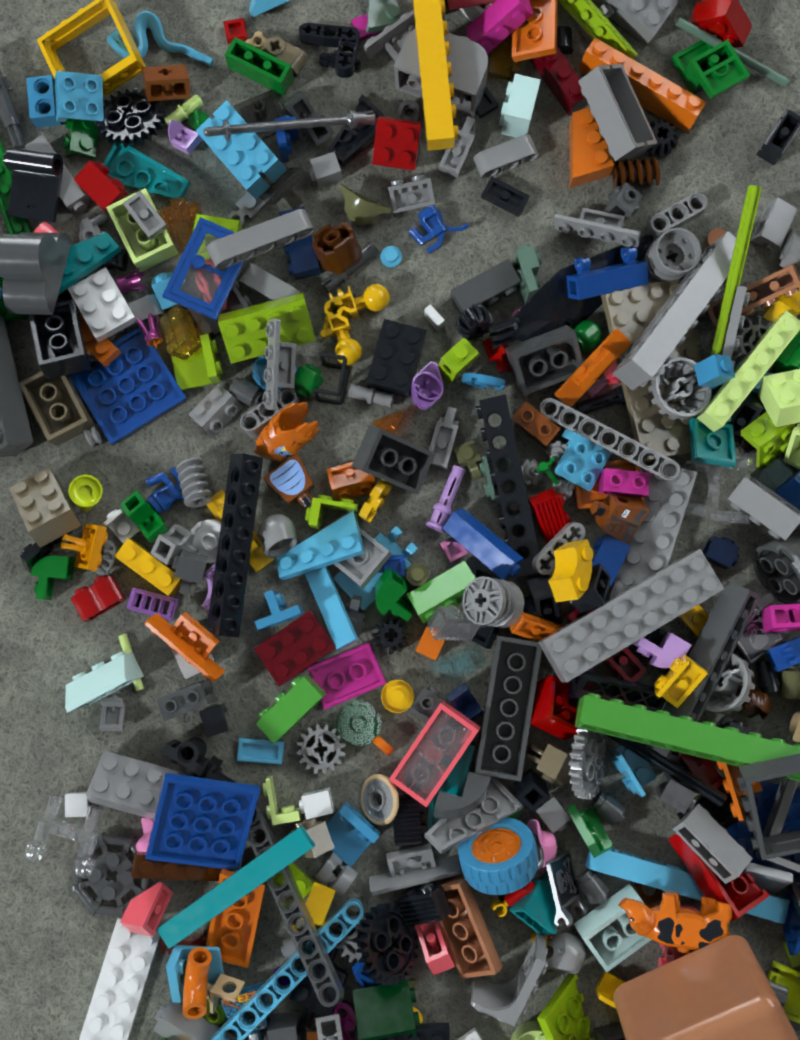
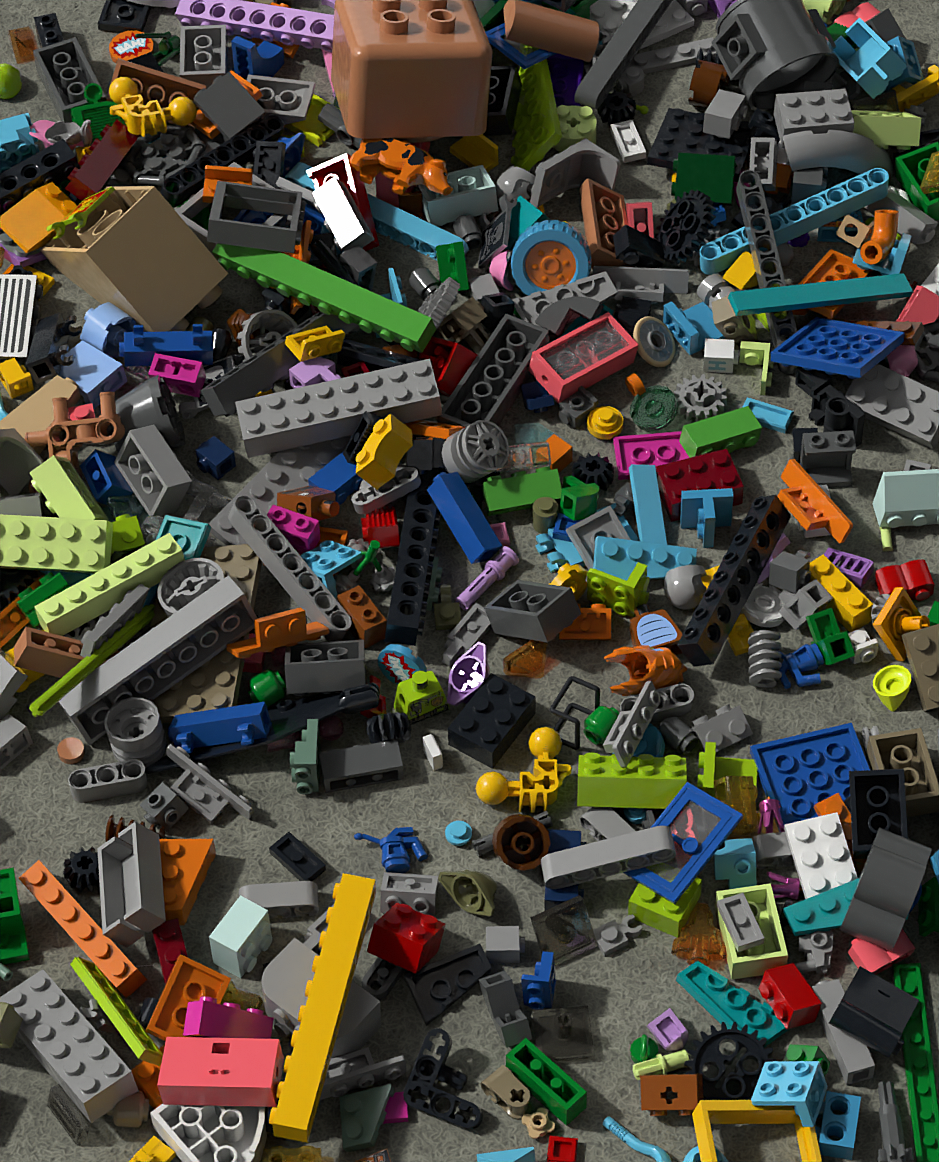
camera: 165 degrees left, 30 degrees down
medium azure piece [196,100,288,200] -> none
flat silver bar [203,110,375,141] -> none
light grey pin [348,384,394,408] -> none
dark azure brick [694,354,735,388] -> none

